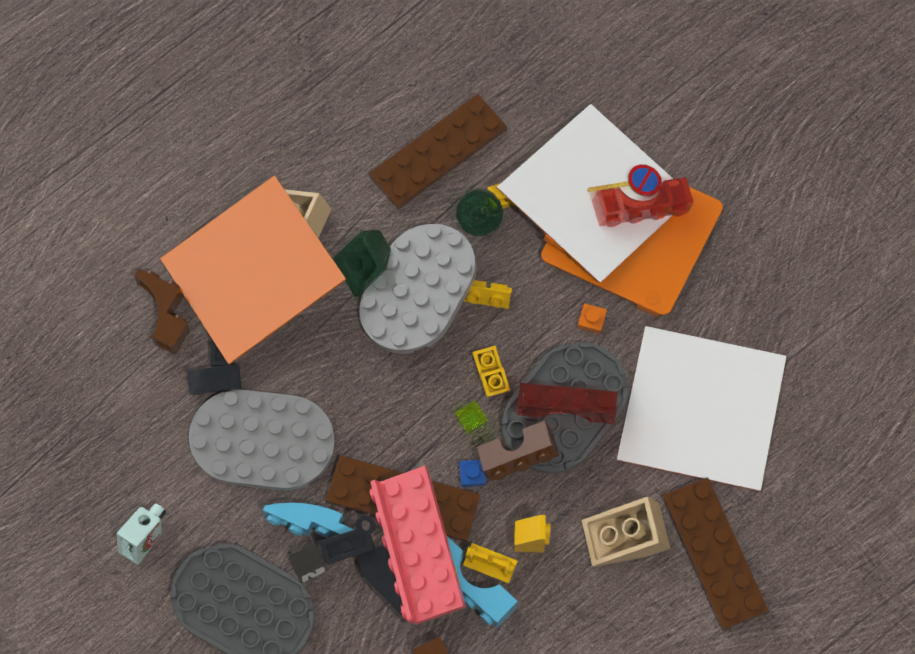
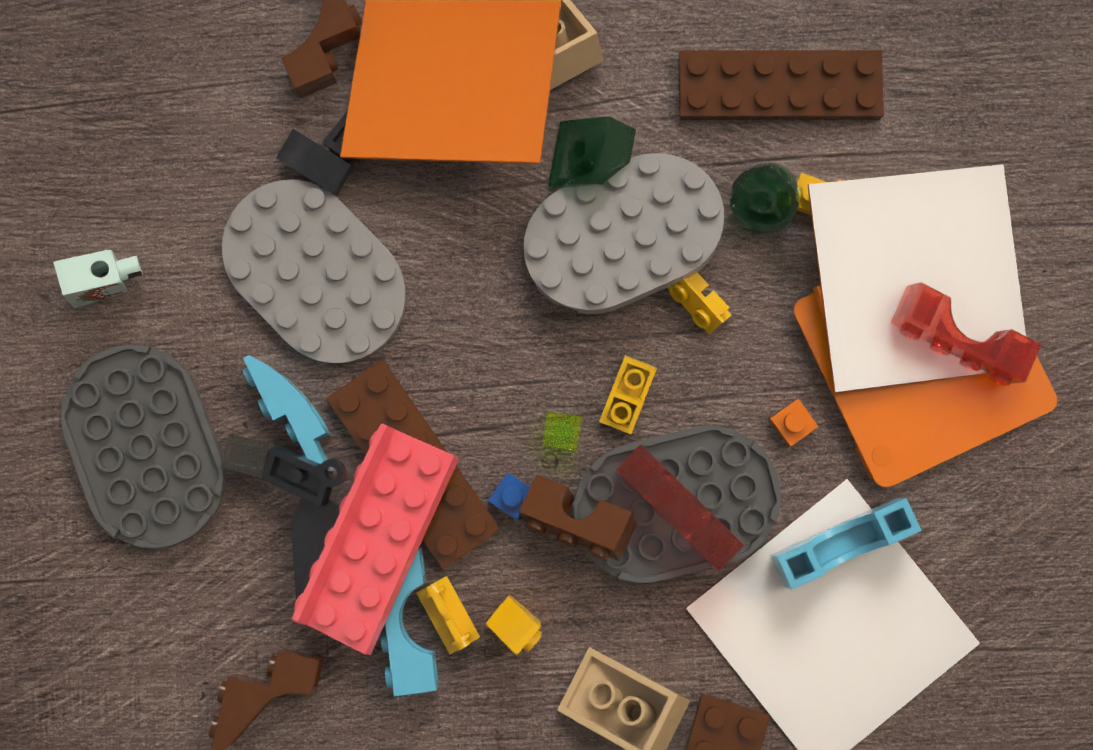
camera: 40 degrees right, 15 degrees up
piece [587,164,662,196] -> none
none -> medium azure arch [770,498,922,589]

